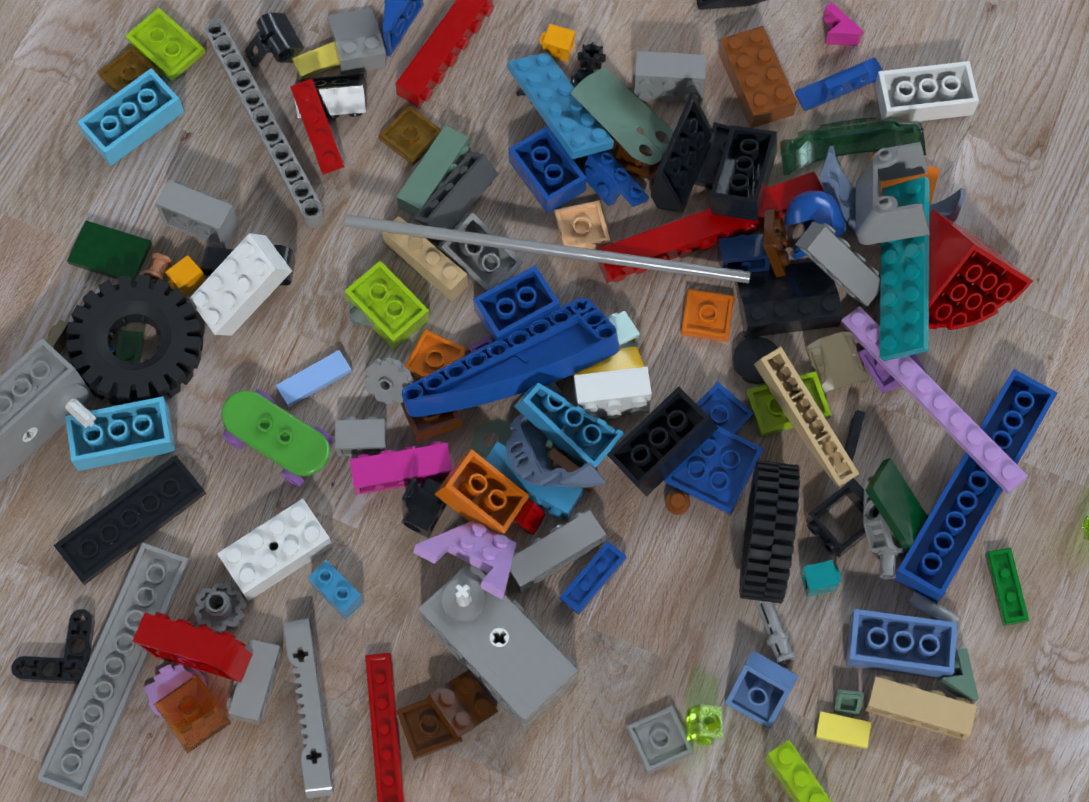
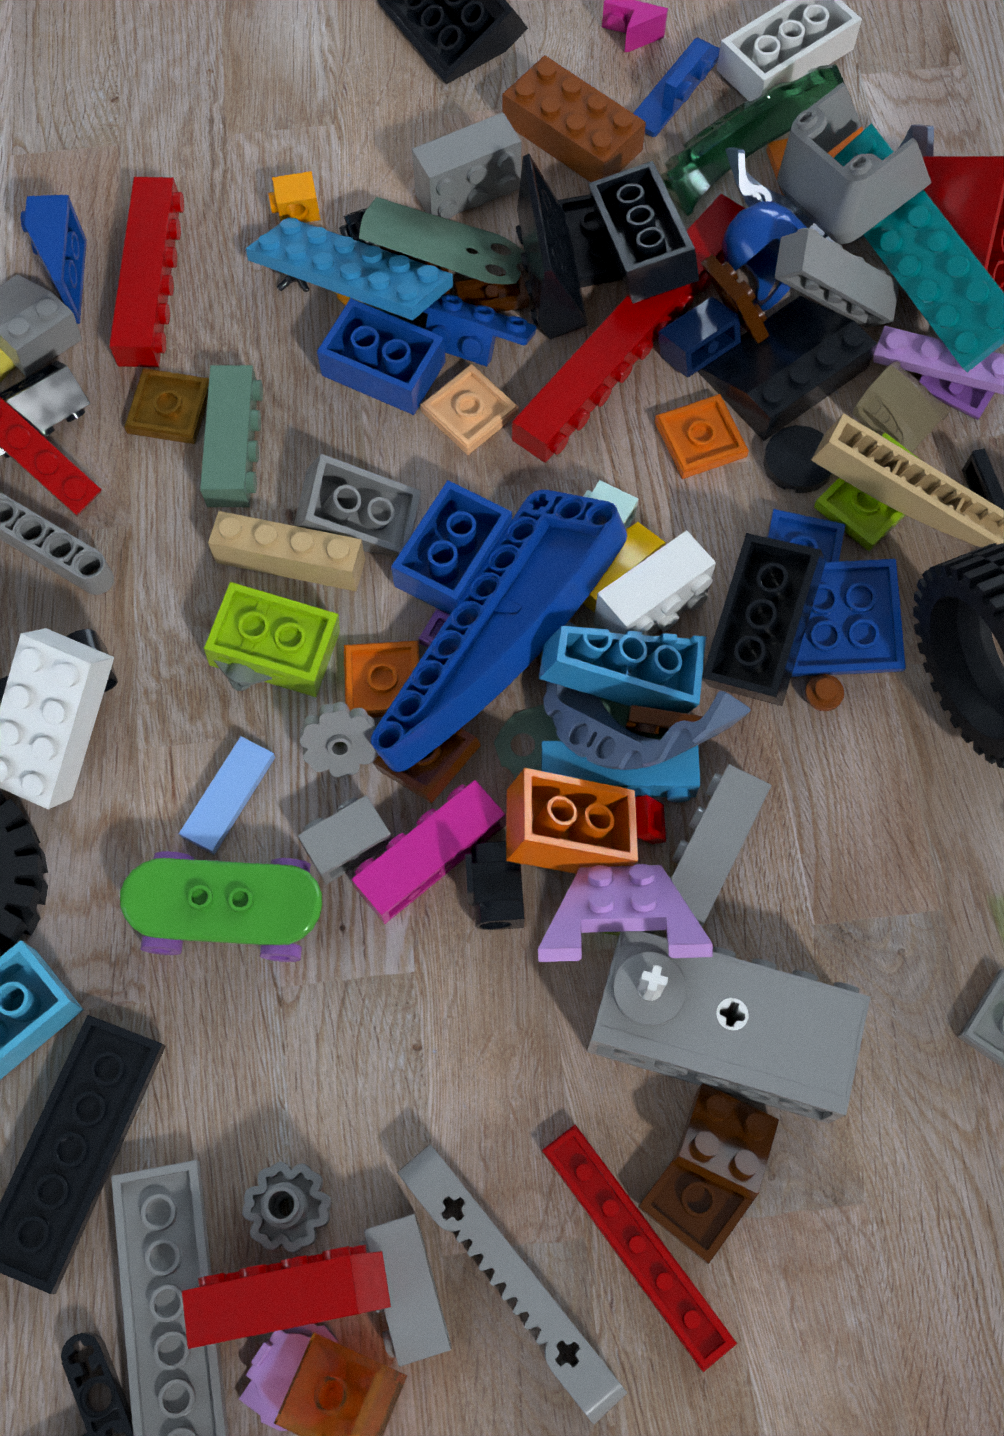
camera: 30 degrees left, 0 degrees up
white brick [217,499,333,602] -> none
dark azure brick [308,560,364,620] -> none
light grey piece [344,215,750,283] -> none
dark grey brick [412,151,498,242] -> none
blue plate [559,541,627,615] -> none
black gear [577,42,606,70] -> none

